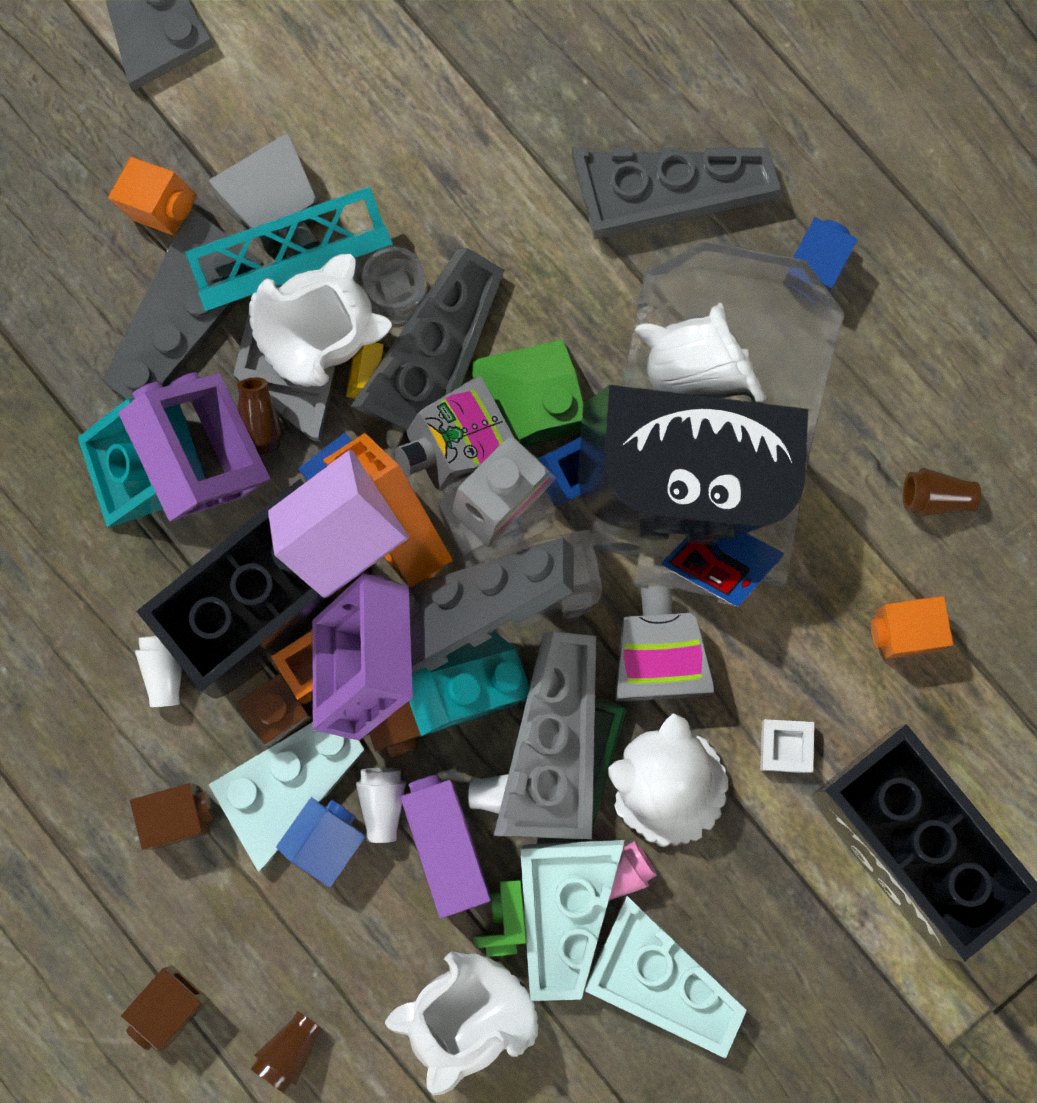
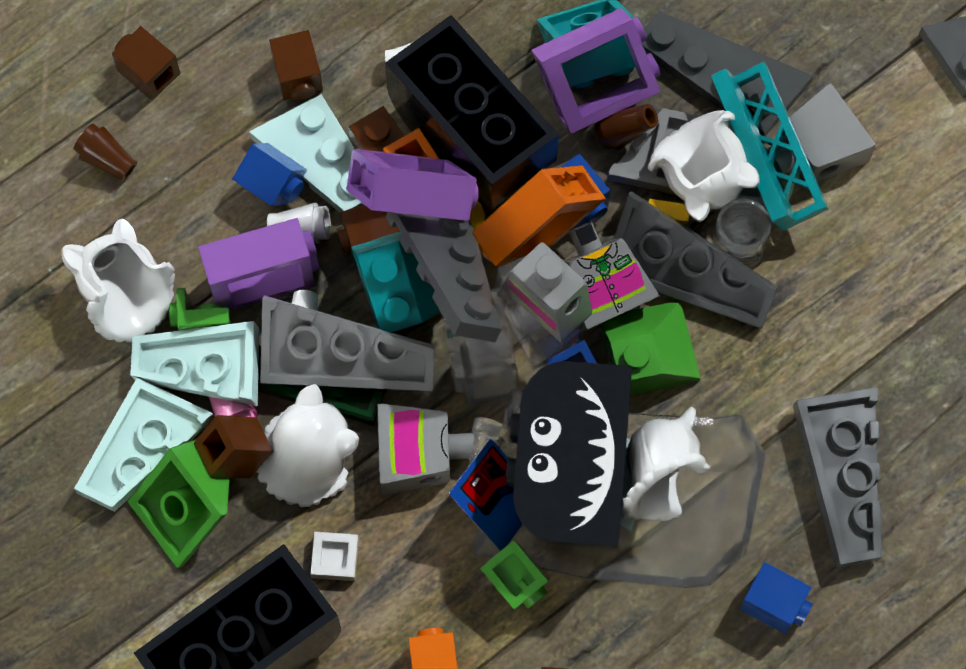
camera: 90 degrees right, 10 degrees down
orange brick [108,156,197,236] -> none
lavender slope [268,450,409,598] -> none
none -> bright green slope [127,440,229,568]
none -> reddish brown brick [194,415,274,479]
none -> bright green bracket [480,539,550,609]

